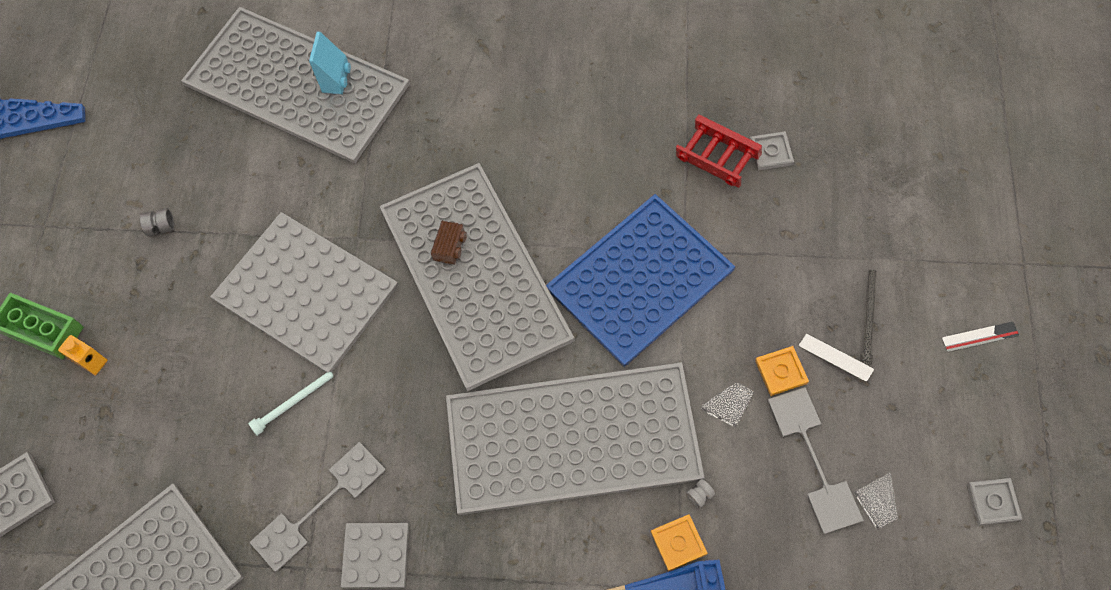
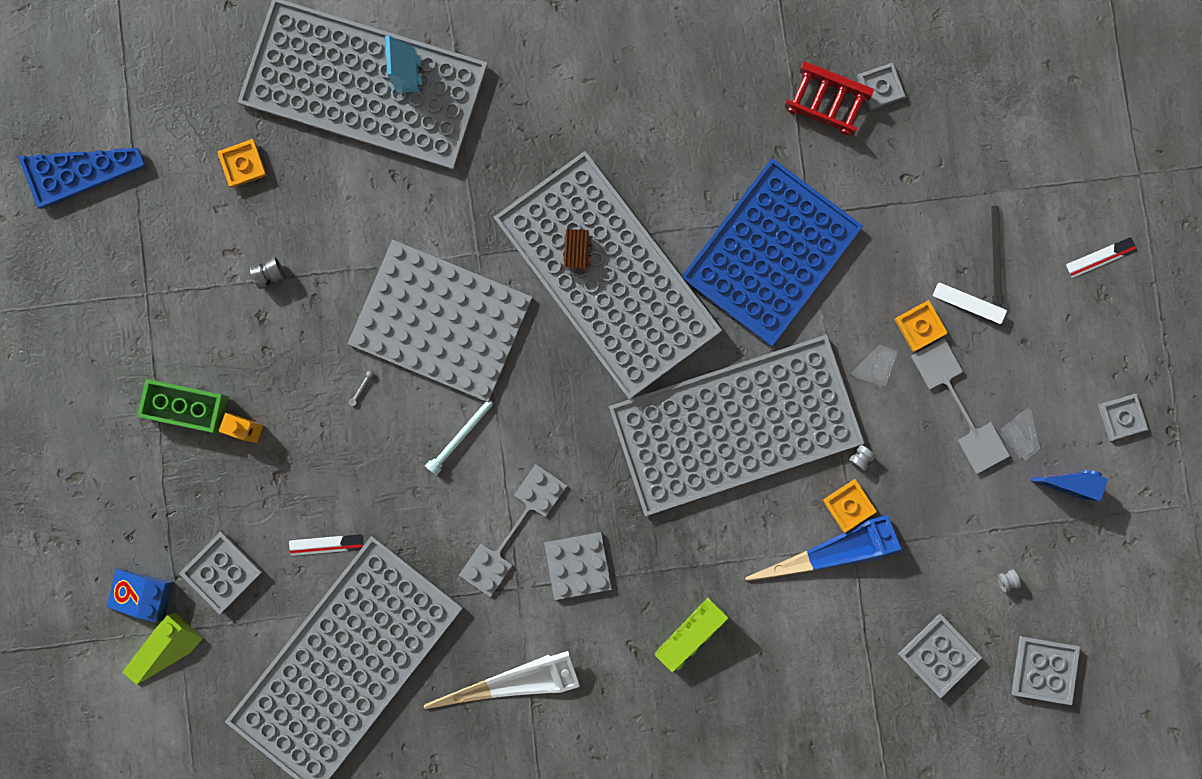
camera: 15 degrees left, 20 degrees up
none -> light orange plate [217,139,267,188]
none -> sticker [289,534,363,556]
none -> light grey hinge [349,371,373,406]
none -> blue slope [1031,470,1108,501]

